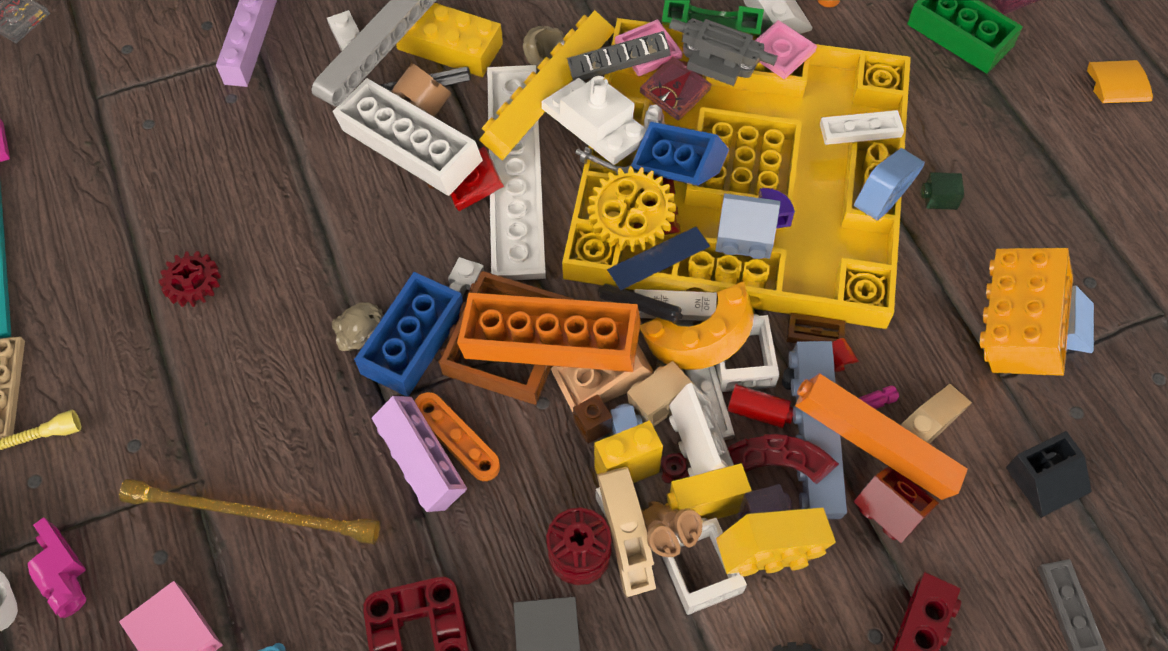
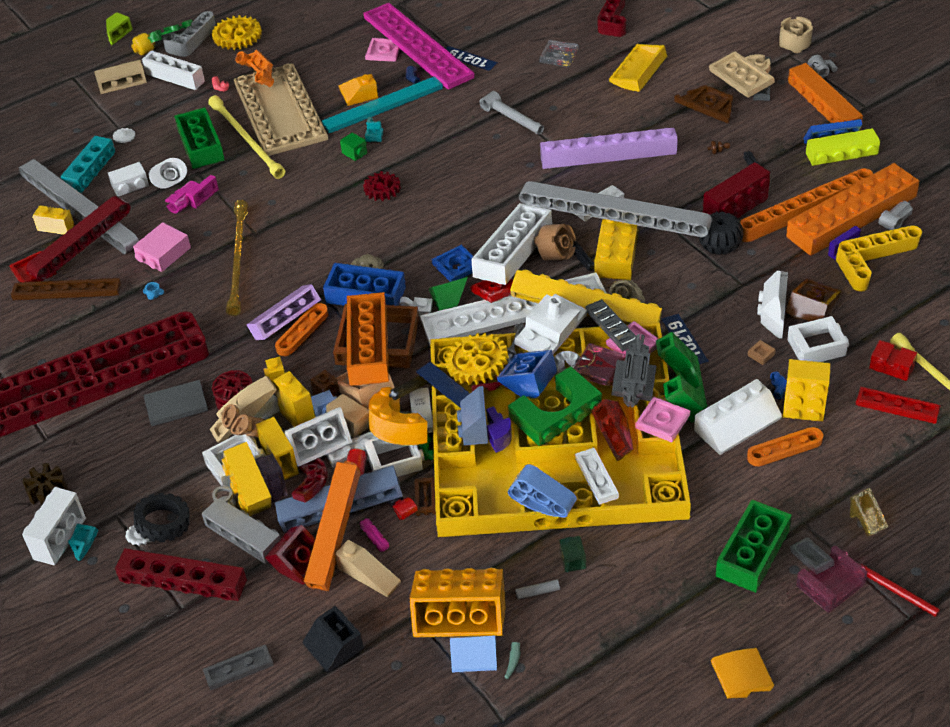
camera: 80 degrees right, 15 degrees down
none -> light grey hinge [202,486,281,564]
none -> yellow brick [263,357,285,383]
none -> green brick [340,132,367,161]
none -> teal slope [365,117,383,142]
none -> green slope [429,277,468,311]
none -> blue piece [432,245,474,282]
none -> light grey piece [480,91,544,135]
none -> sand green helmet [505,642,521,679]
none -> green arch [508,366,602,446]
none -> light grey piece [515,579,560,600]
none -> clear red slope [591,399,634,461]
none -> dark blue sticker [662,314,709,364]

